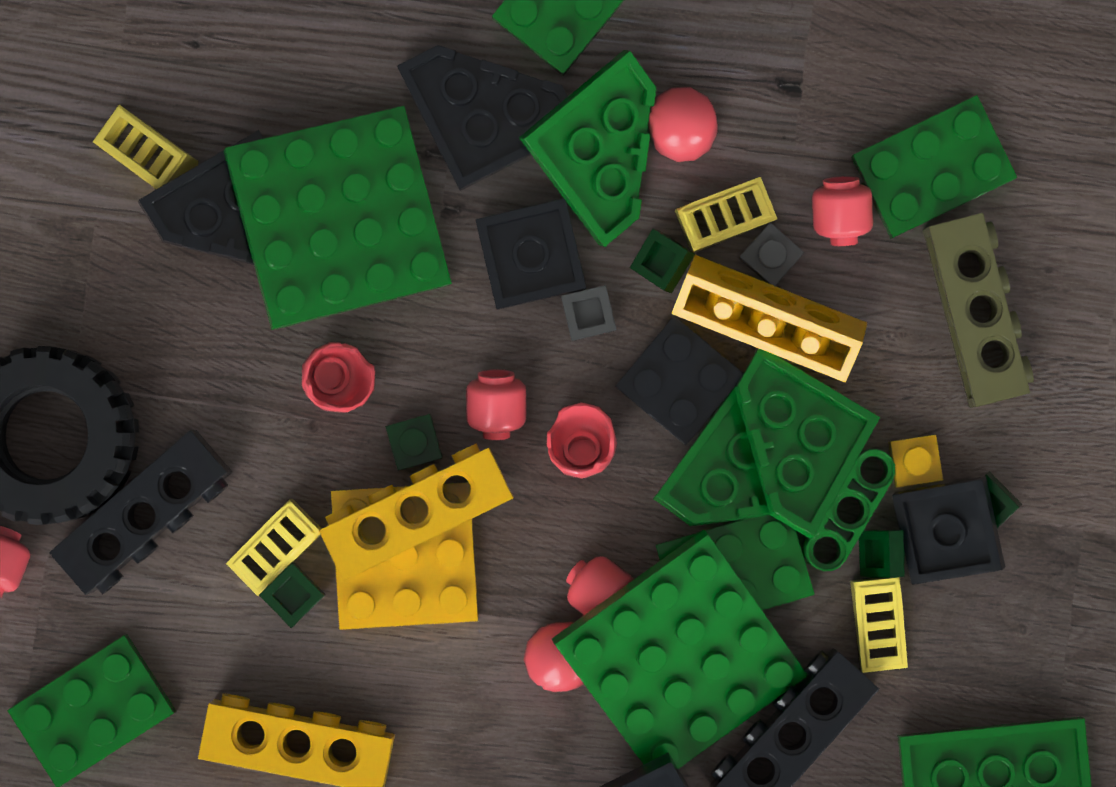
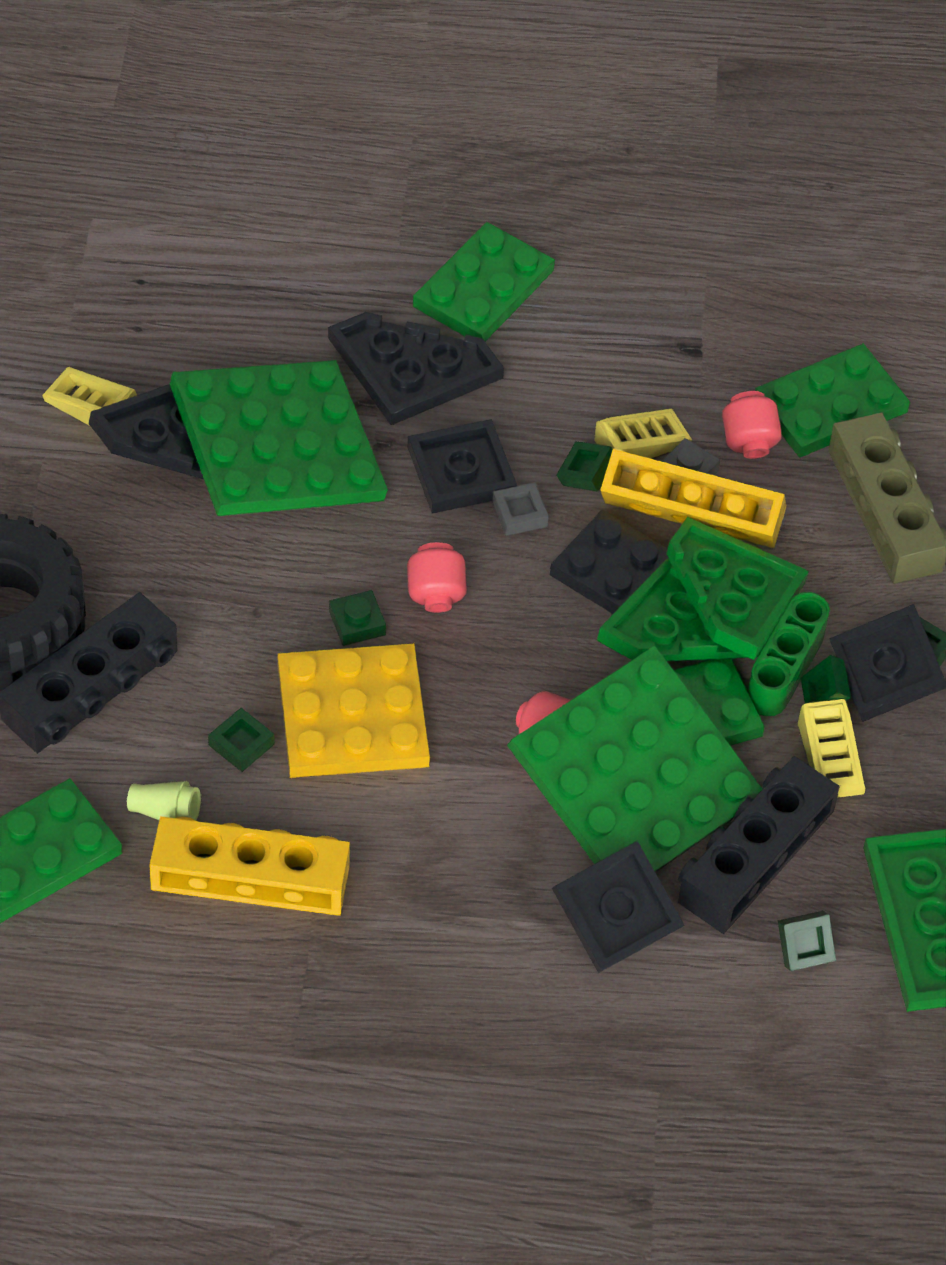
camera: 10 degrees left, 35 degrees down
light yellow slope [226,499,322,596] -> none
coral hair [302,342,375,413] -> none
yellow brick [319,443,514,581] -> none
green plate [519,50,657,247] -> none
coral hair [524,622,583,692] -> none
coral hair [547,402,617,479] -> none
coral hair [648,87,718,162] -> none
yellow plate [888,435,943,487] -> none
none -> yellowish green cone [127,781,201,820]

